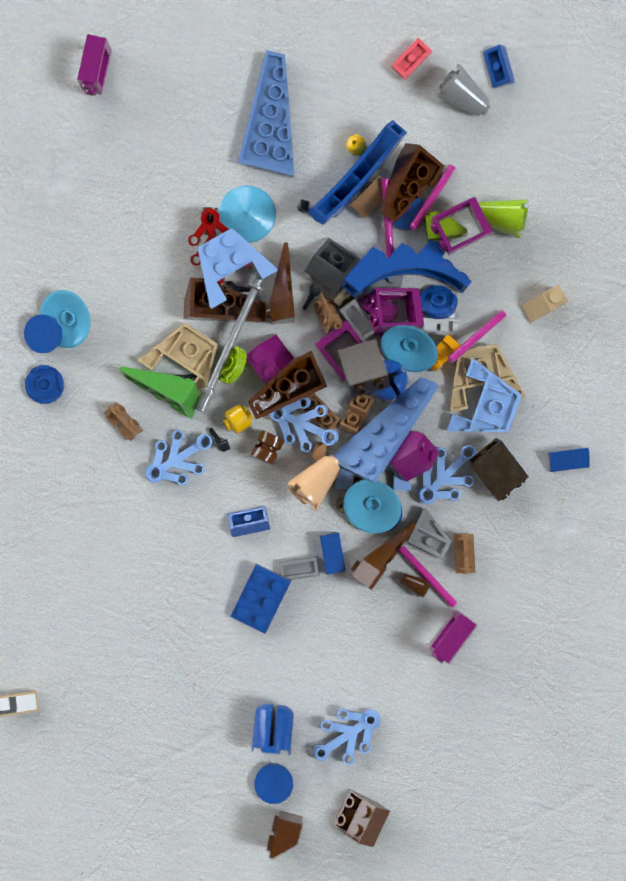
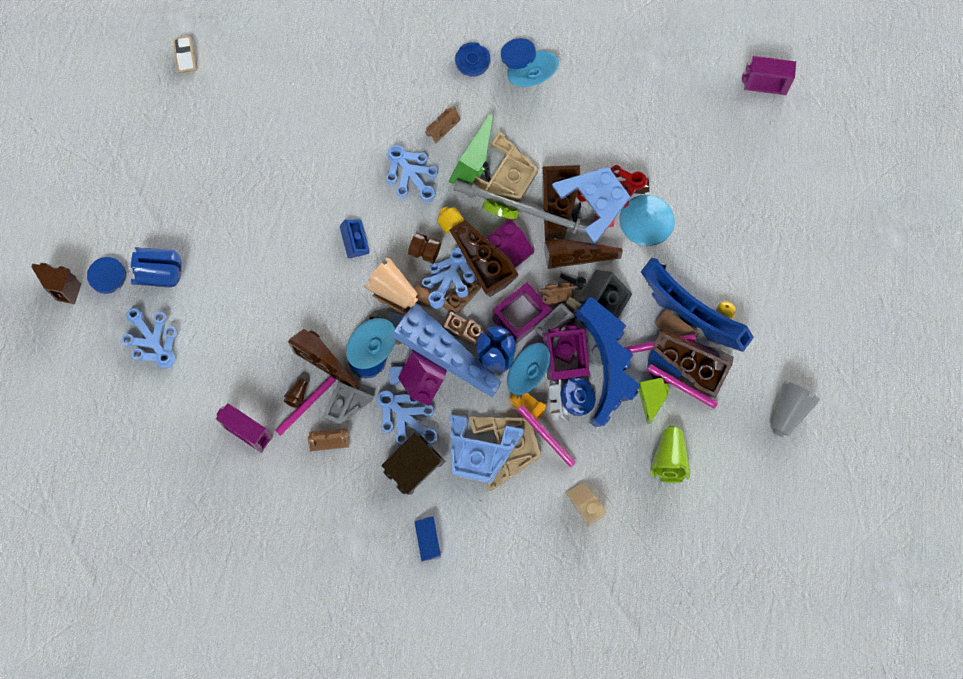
camera: 90 degrees right, 15 degrees down
black hand [208,428,231,452] -> none
blue plate [230,563,292,634] -> none
medium blue wing [238,50,294,177] -> none
light grey tile [278,556,320,580] -> none
blue slope [320,532,346,575] -> none
reddish brown slope [333,789,390,847] -> none
panel [338,339,390,397] -> none
coral plate [391,38,432,80] -> none
magenta window [430,196,493,256] -> none
blue slope [483,44,515,89] -> none

